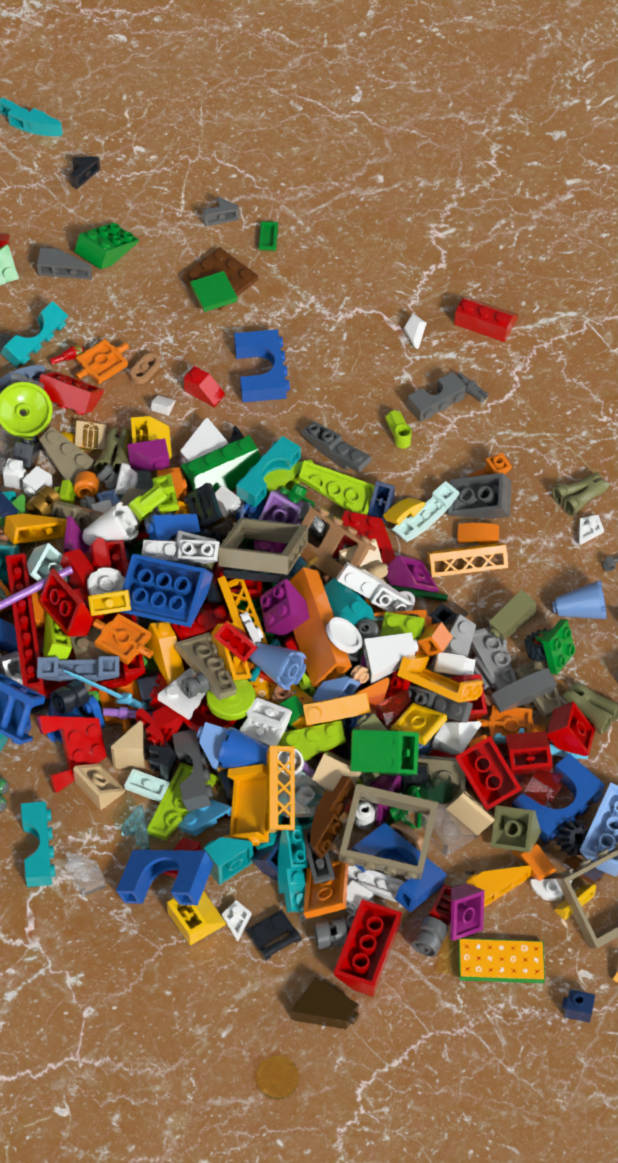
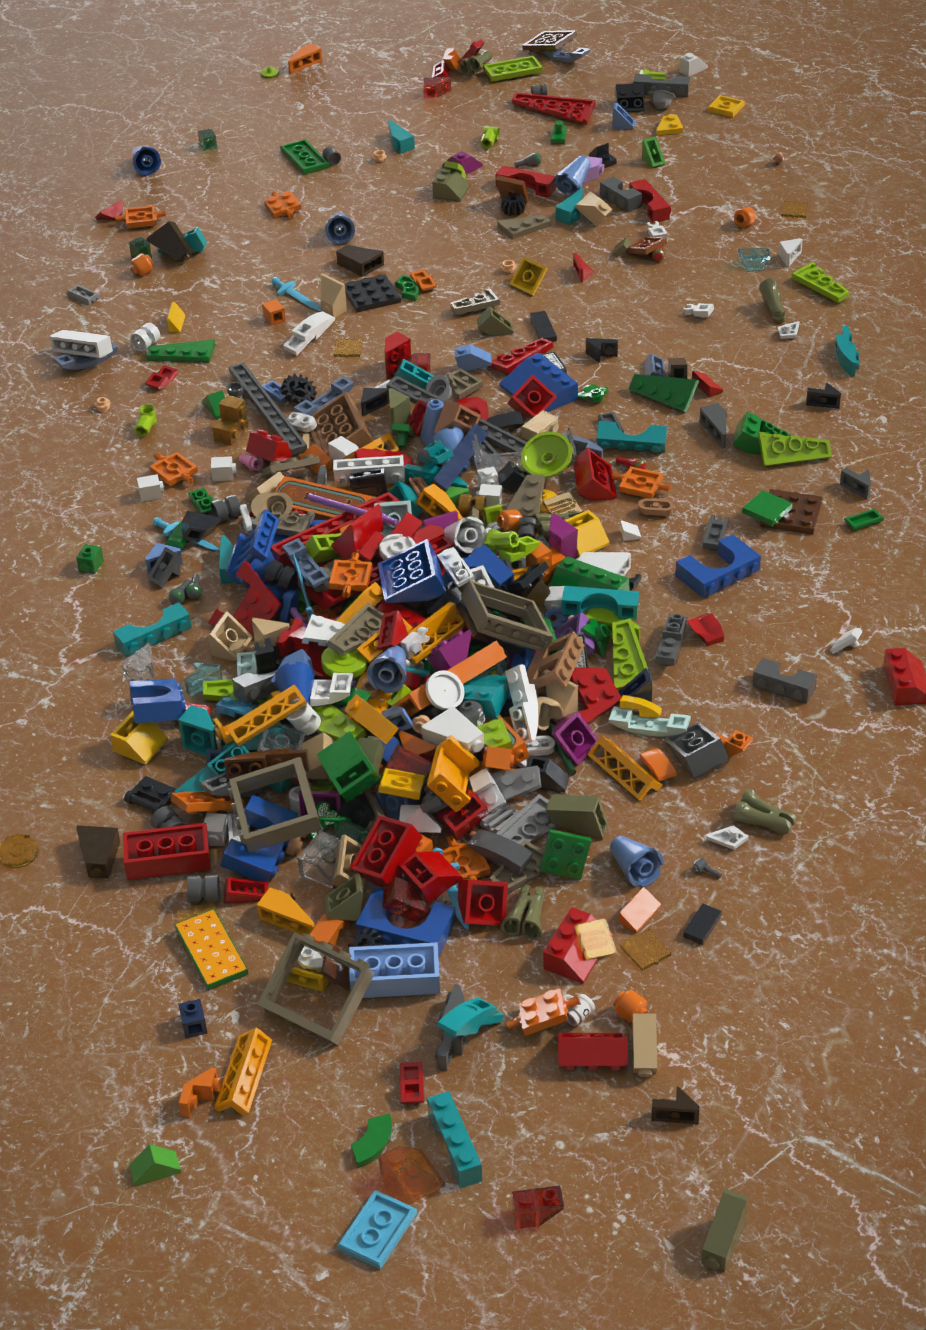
camera: 65 degrees right, 15 degrees down
yellow slope [88,590,131,616] -> none
white plate [115,463,137,494] -> none
dark grey wheel [181,672,210,698] -> none
red slope [184,366,225,408] -> none
white piece [222,900,252,941] -> none
clear yellow piece [291,553,318,578] -> none
lime piece [385,410,412,449] -> none
magenta slope [450,883,485,941] -> none
dark grey pin [456,372,488,403] -> none
none -> red slope [686,613,724,646]
none -> dark grey hinge [702,514,729,550]
none -> lime wing [758,432,832,467]

